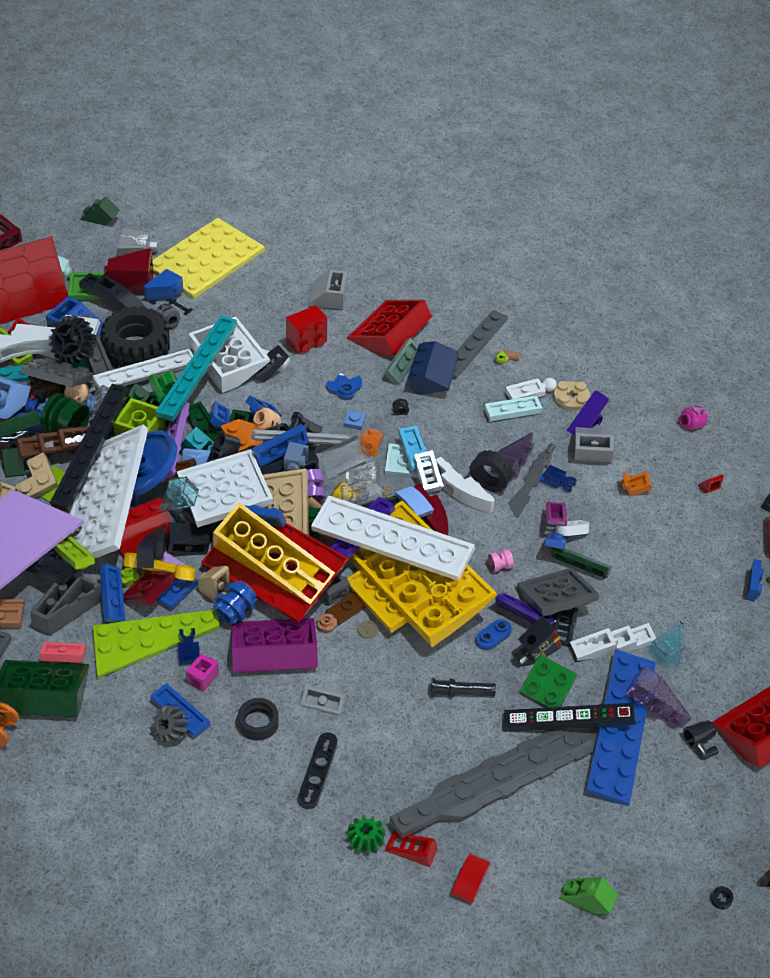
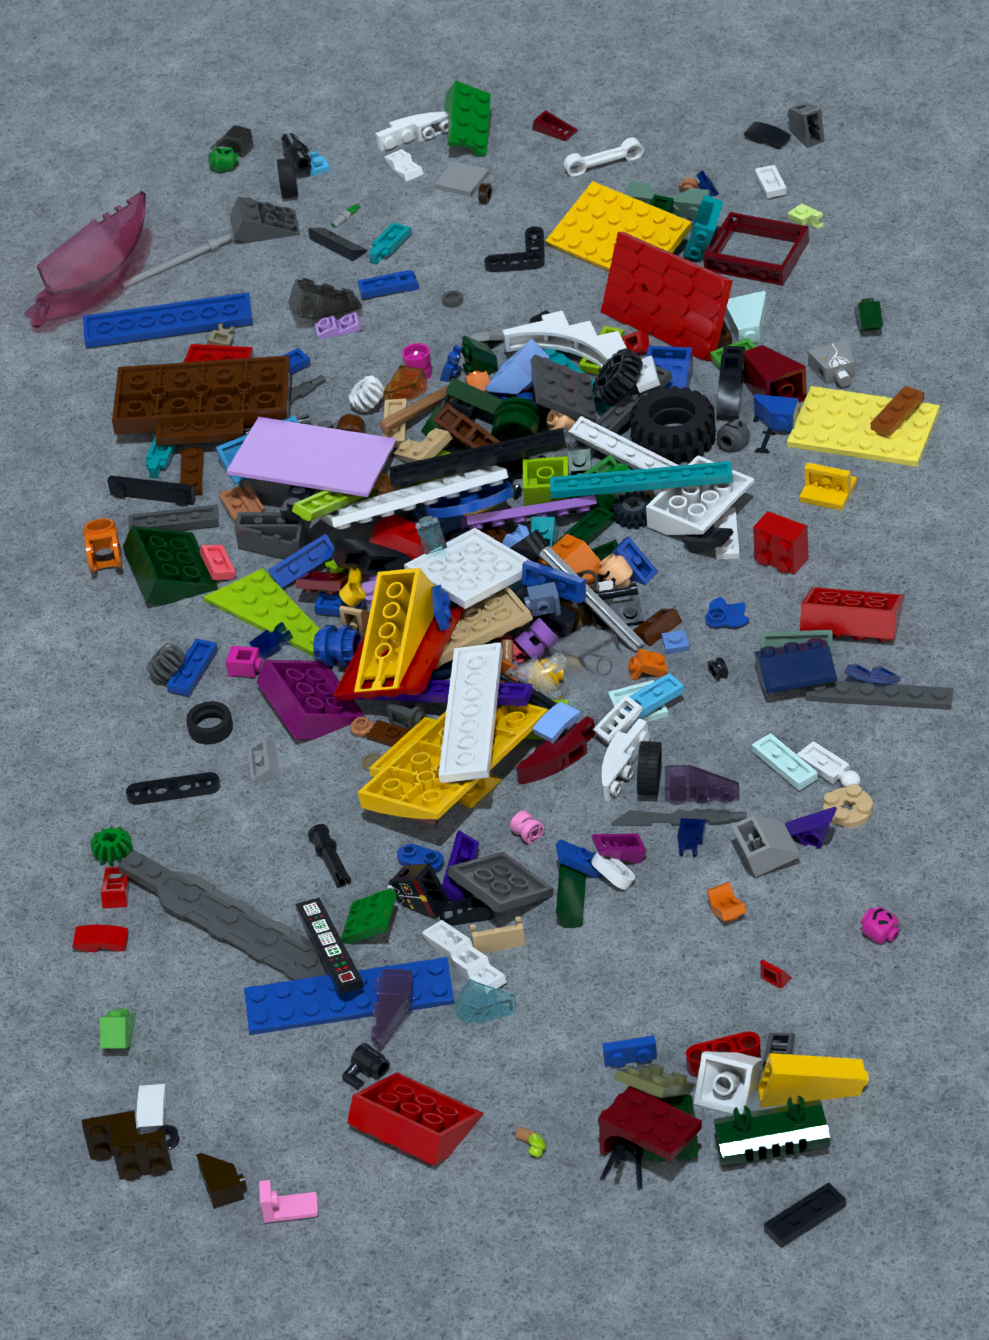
camera: 75 degrees right, 5 degrees down
blue plate [210,401,230,429] -> none
light grey slope [309,270,347,309] -> none
arm [495,350,520,364] -> none
none -> dark brown bracket [82,1110,173,1180]
none -> white slope [137,1084,166,1132]
none -> tan hinge [470,916,525,953]
none -> black wheel [613,491,653,529]
none -> reddish brown slope [633,608,682,646]
none -> yellow bracket [799,462,857,511]
none -> clear blue slope [845,663,901,683]
none -> dark orange plate [871,386,924,437]

